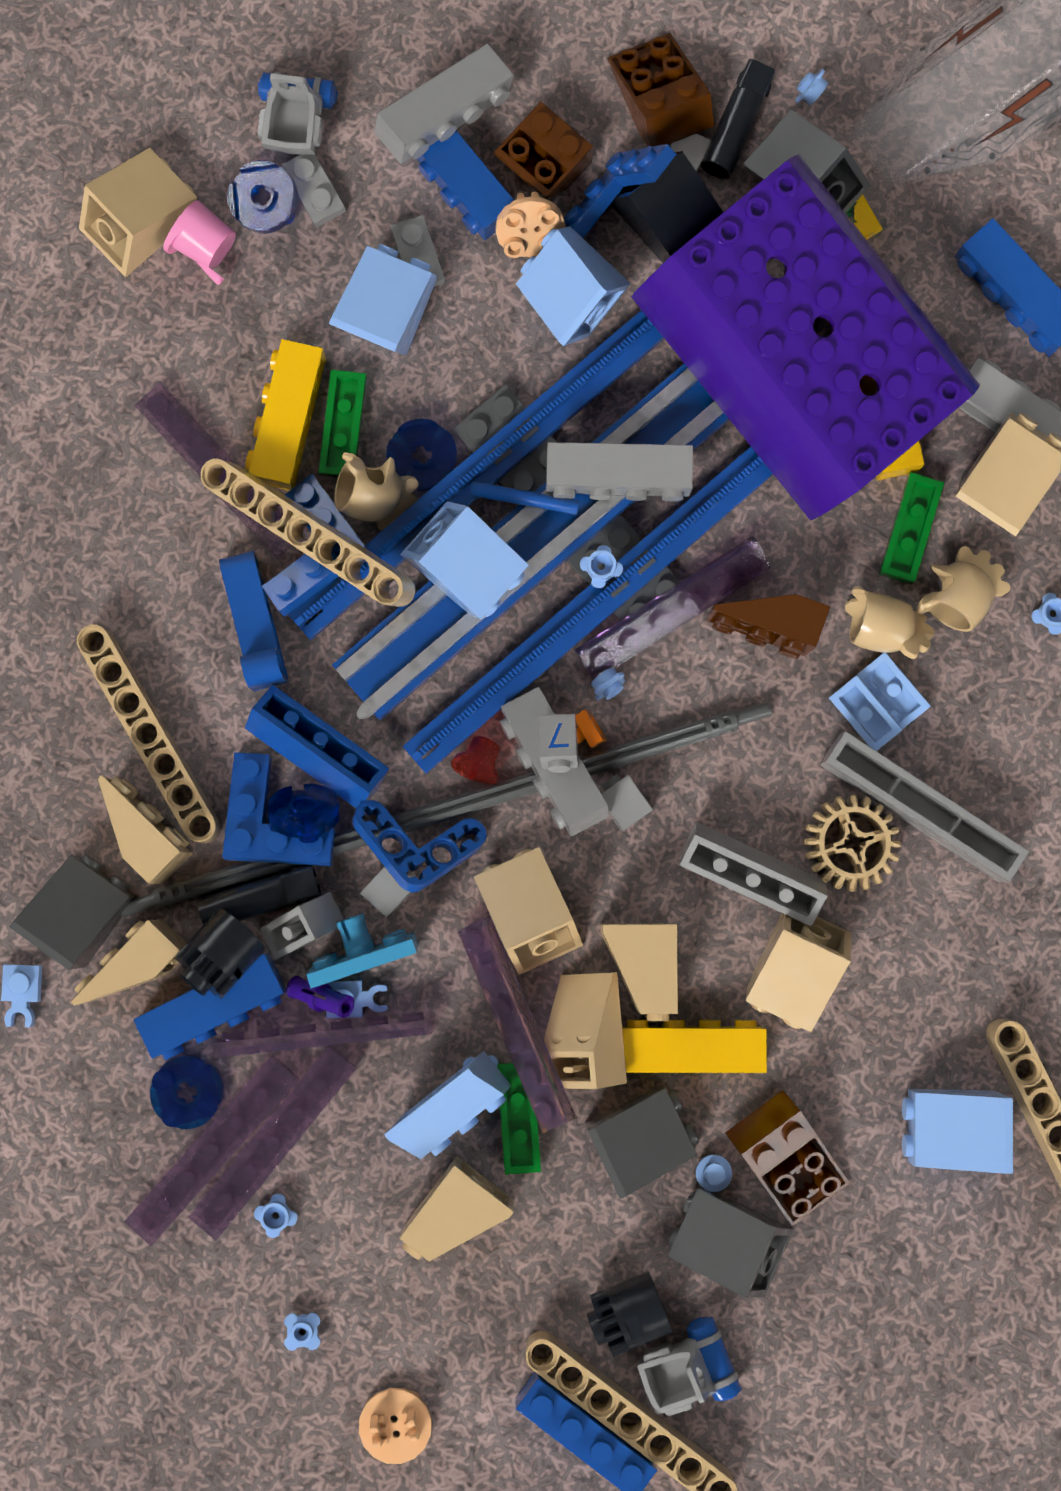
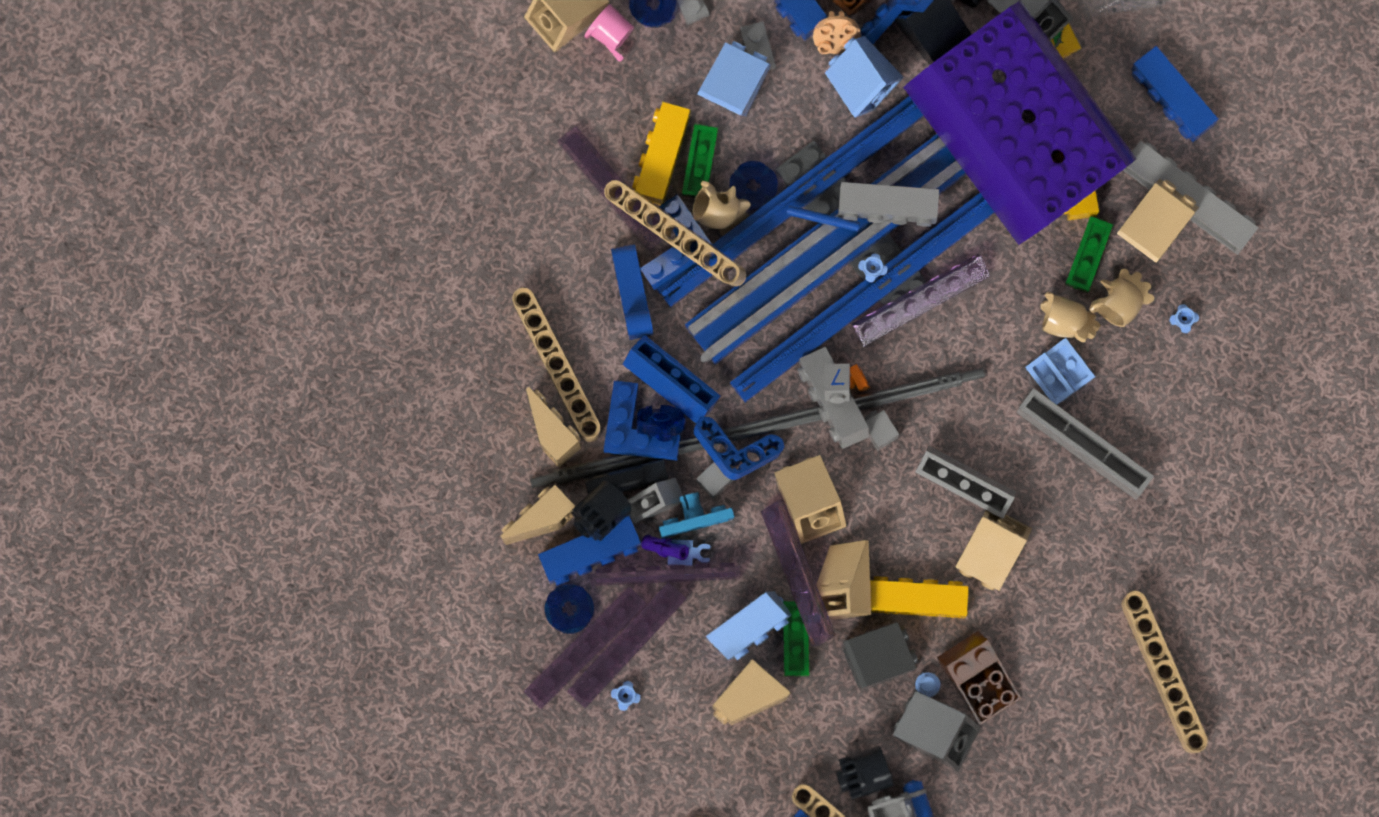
camera: 10 degrees right, 5 degrees down
light blue plate [1,964,42,1027] -> none
dark grey slope [9,854,136,970] -> none
light blue plate [284,1312,321,1351] -> none
light blue slope [400,501,529,620] -> none
clear red piece [451,736,500,785] -> none
light blue plate [591,668,625,701] -> none
tan slope [600,924,678,1021] -> none
reddish brown slope [706,594,831,659] -> none
tan gear [803,795,901,892] -> none
light blue slope [902,1089,1013,1174] -> none

